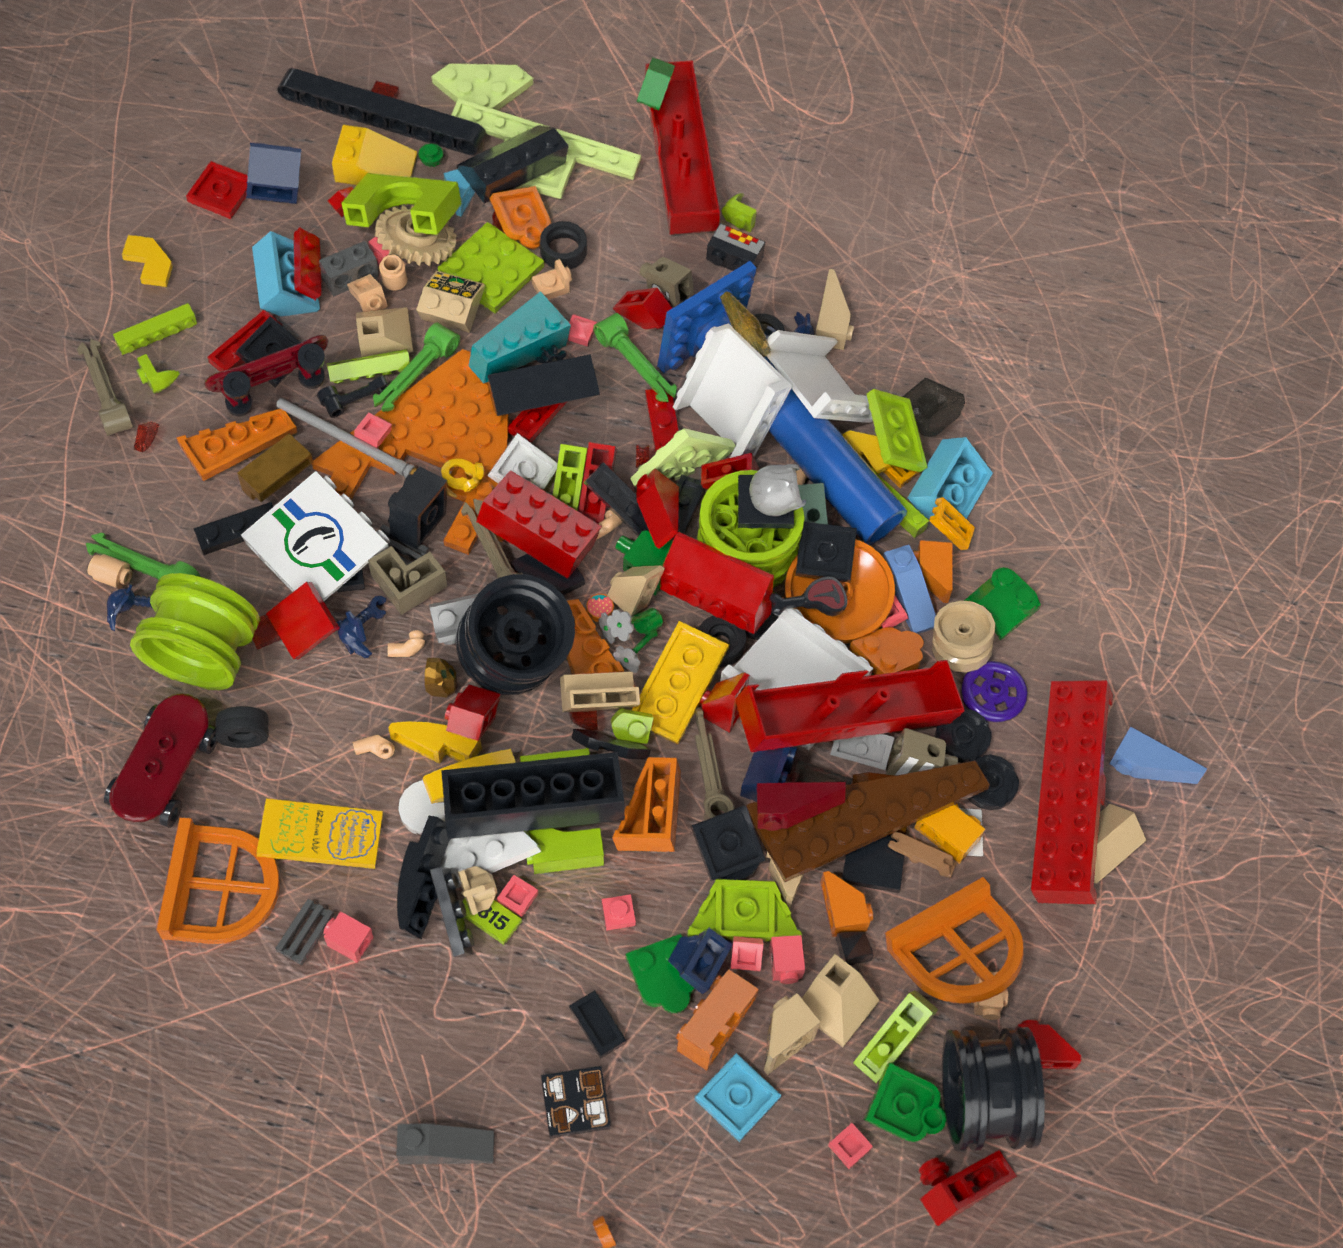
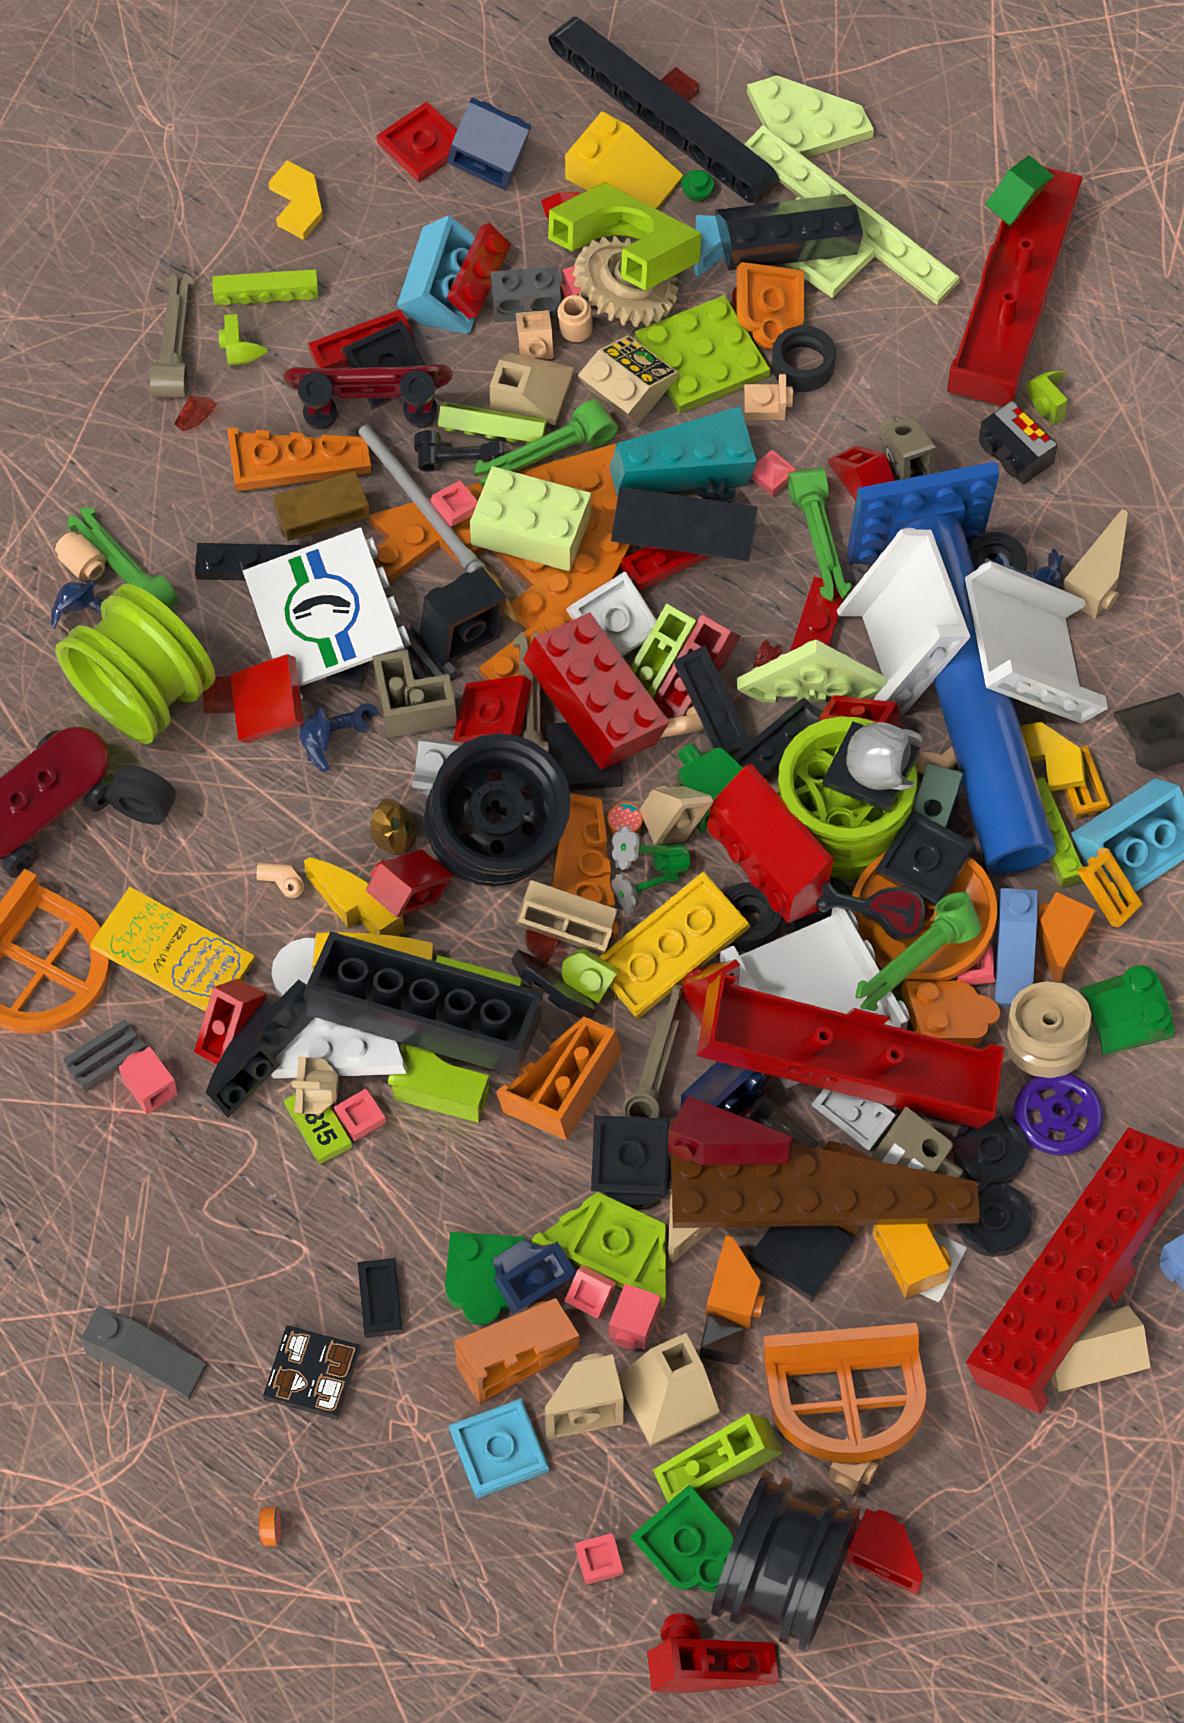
camera: 30 degrees right, 0 degrees up
light nougat arm [388,630,425,657] -> none
black plate [430,866,474,958] -> none
yellow piece [441,459,484,493] -> none
coral plate [602,894,636,931] -> none
red slope [636,468,679,549] -> none
clear yellow tile [720,291,771,357] -> none
lime plate [867,389,928,472] -> none
medium nougat piece [888,832,956,878] -> none
none -> red slope [194,978,267,1065]
none -> red tile [452,675,532,743]
none -> yellowish green brick [470,466,591,572]
none -> bright green piece [855,892,982,1011]

